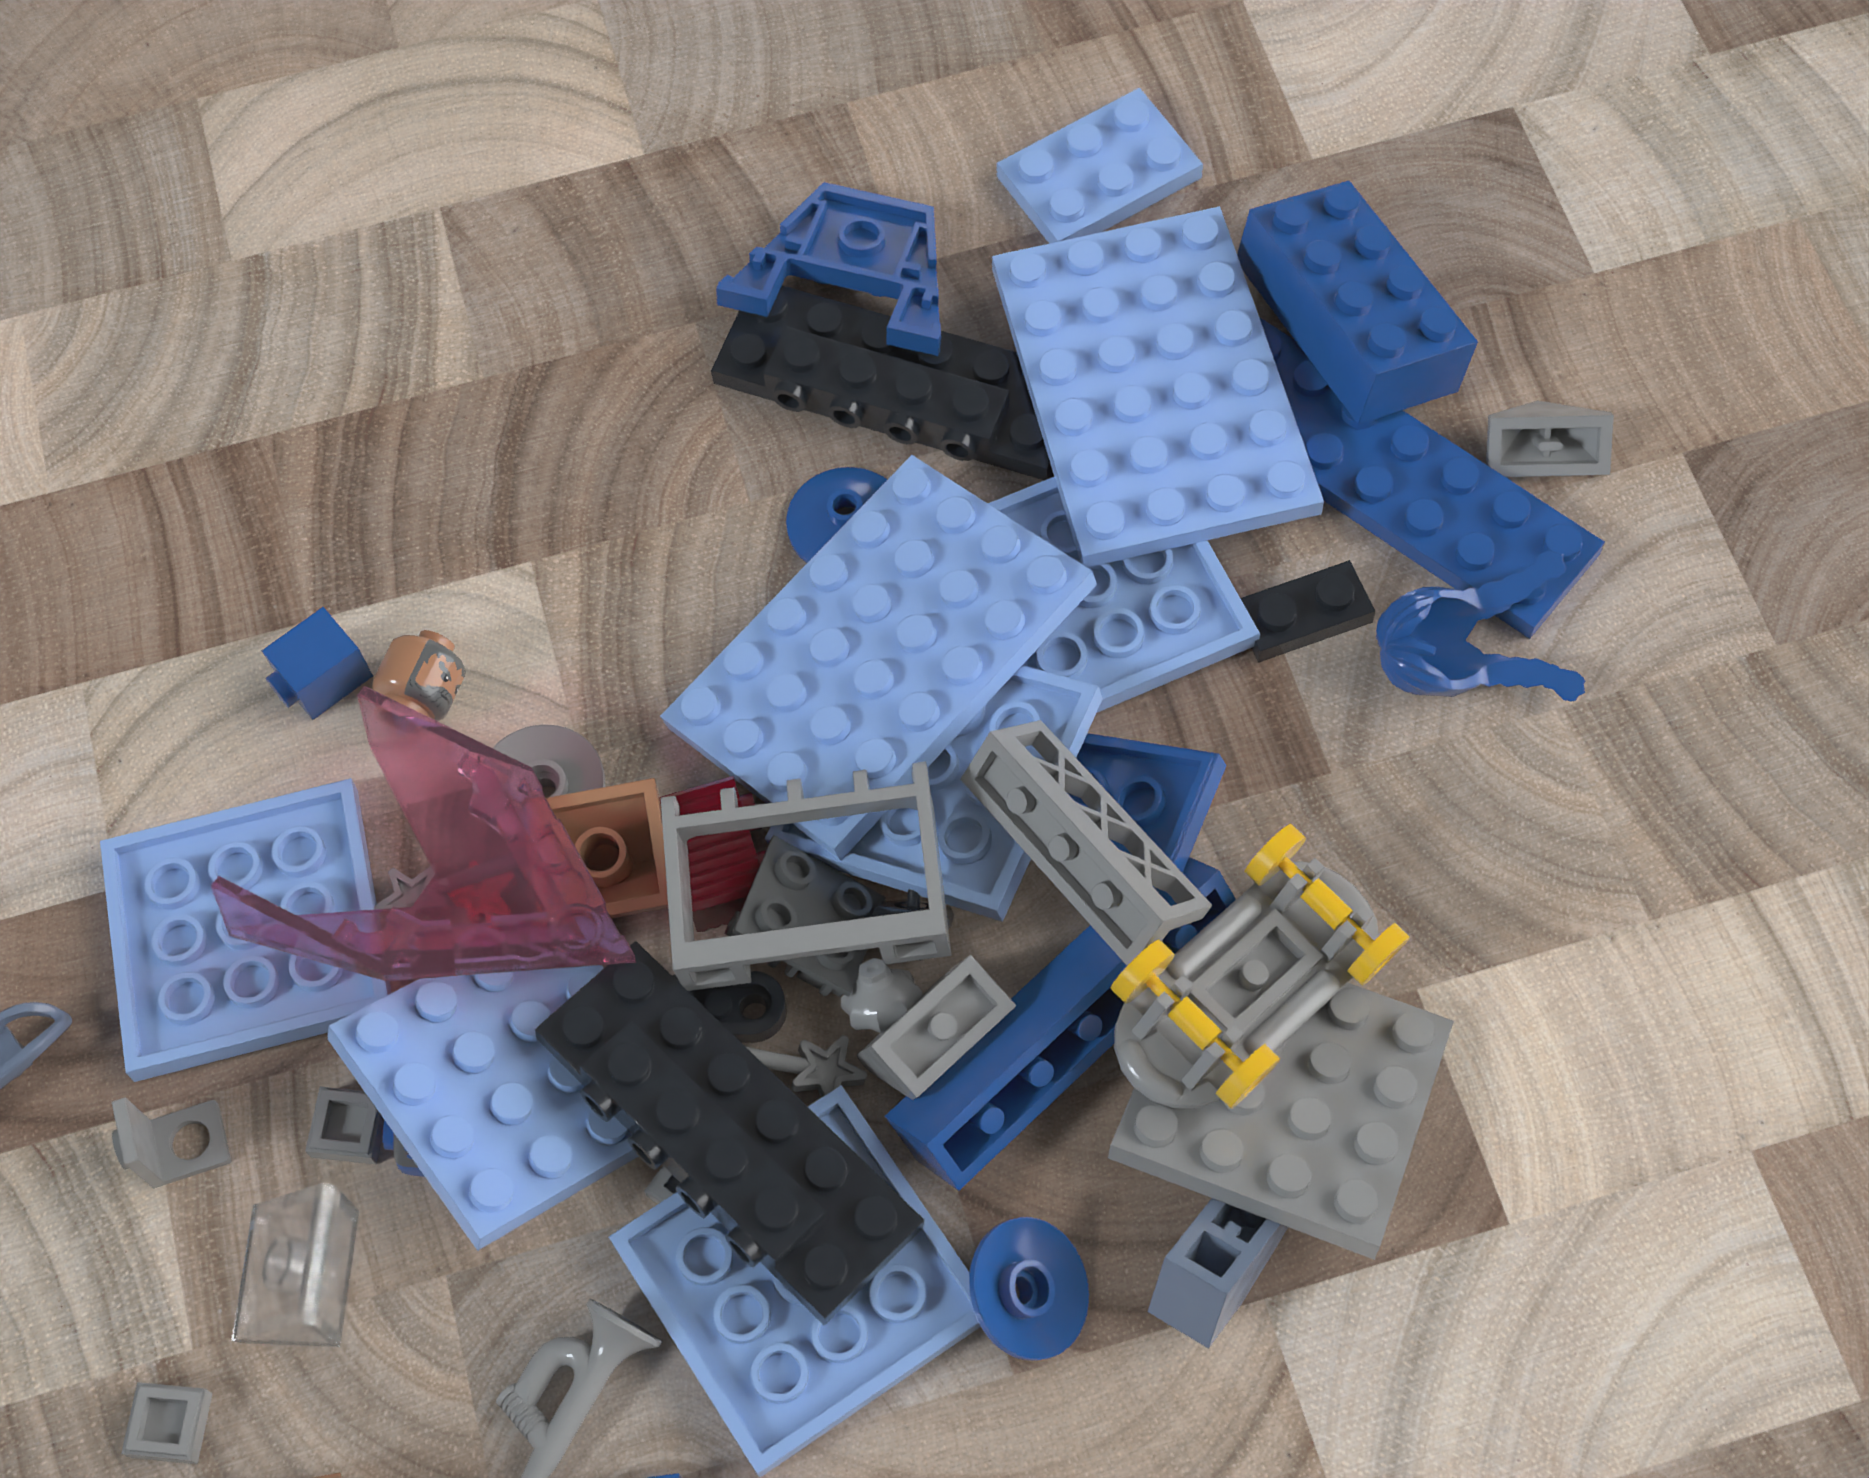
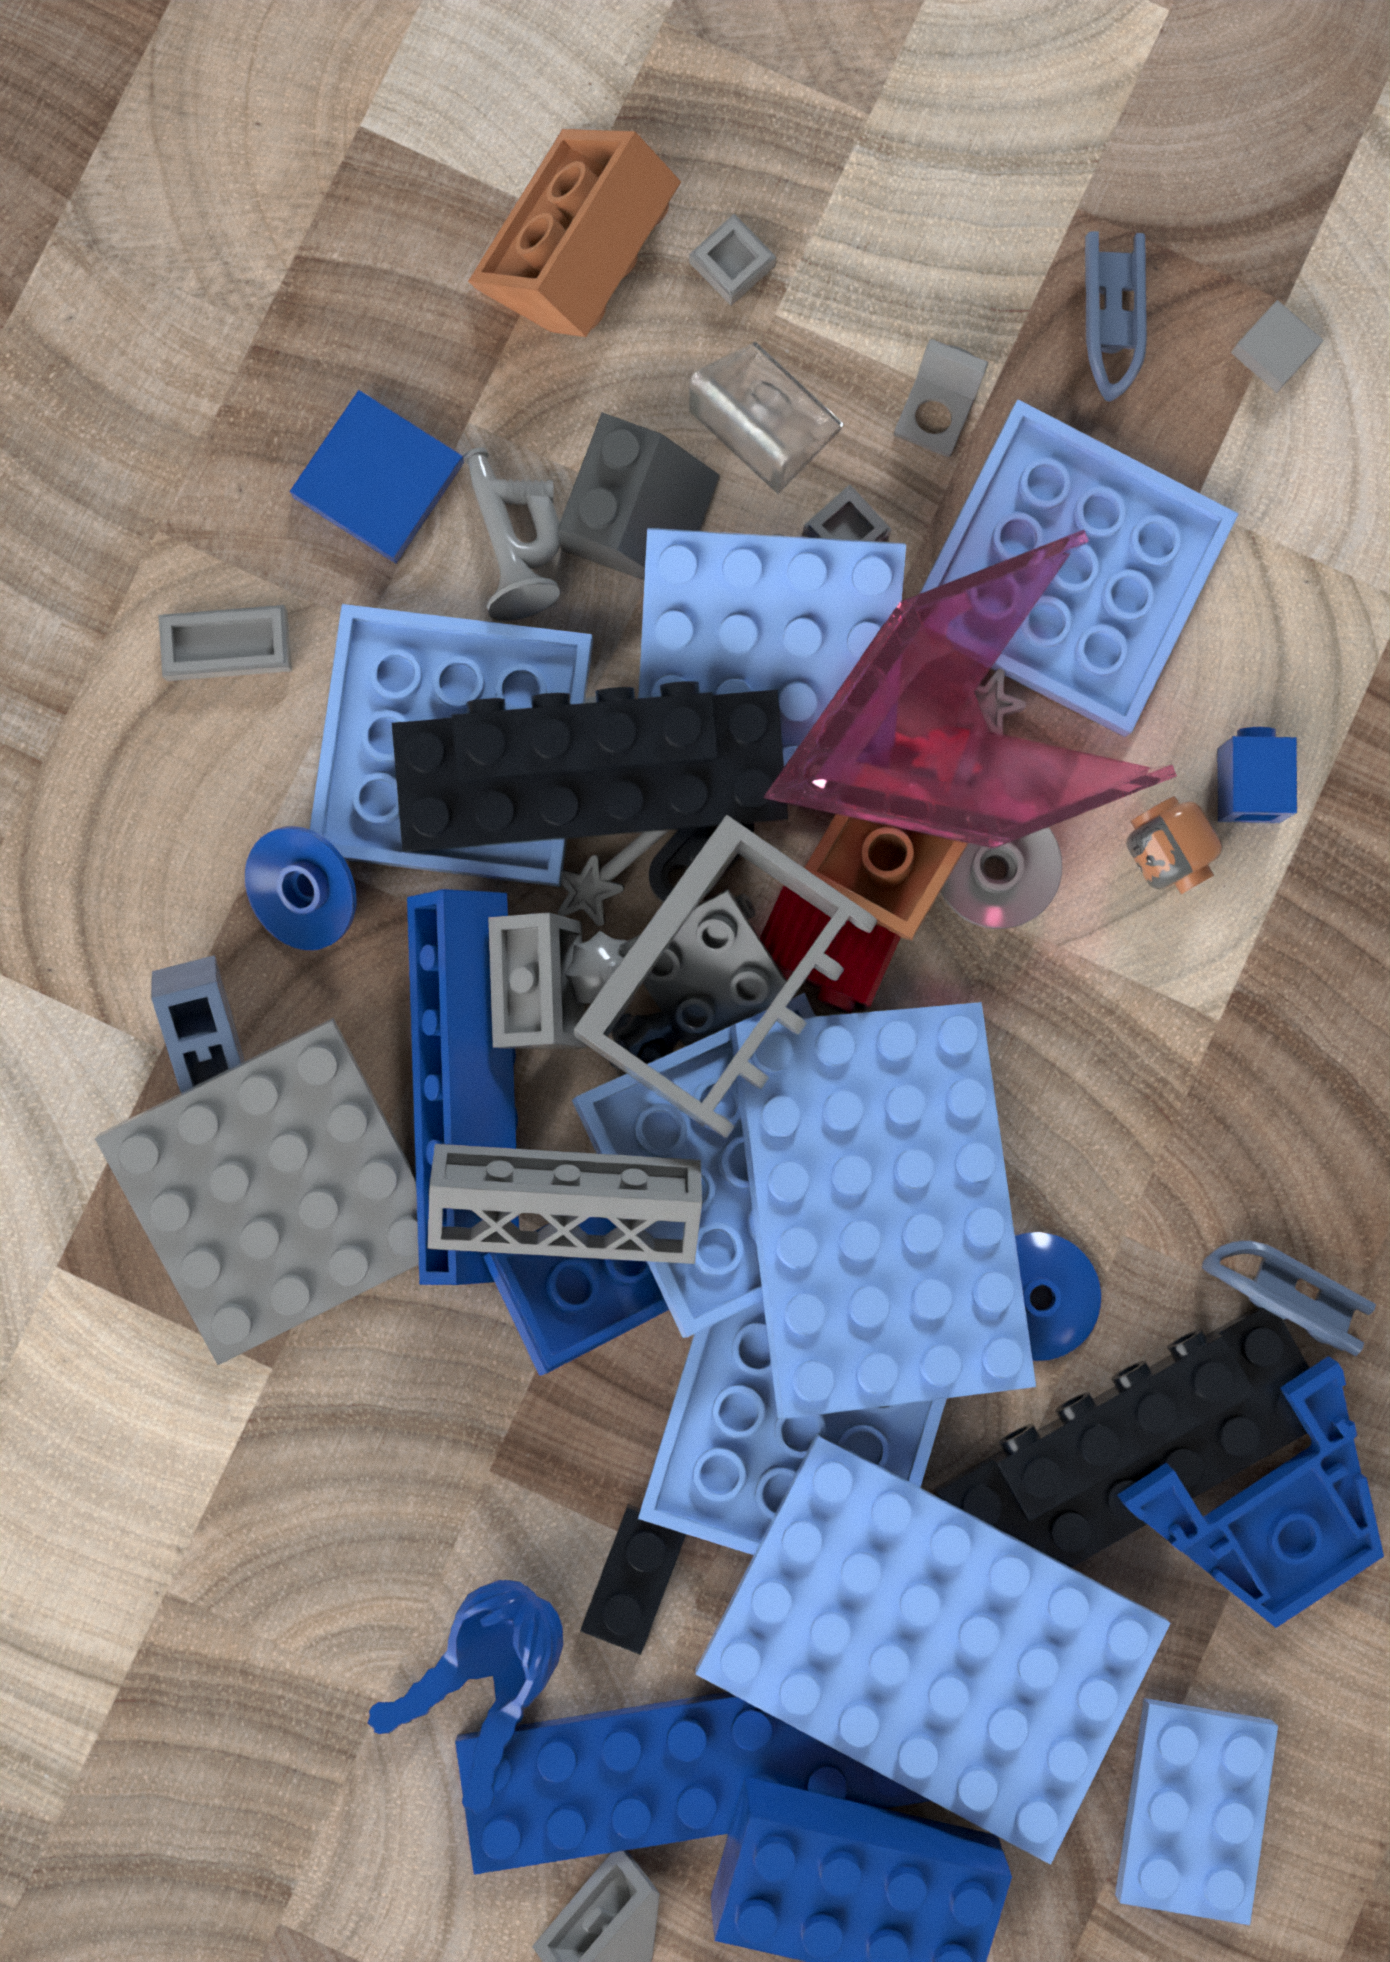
camera: 120 degrees right, 20 degrees up
light grey piece [1110,824,1410,1109] -> none
none -> dark grey slope [557,412,720,580]
none -> sand blue piece [1202,1241,1376,1356]

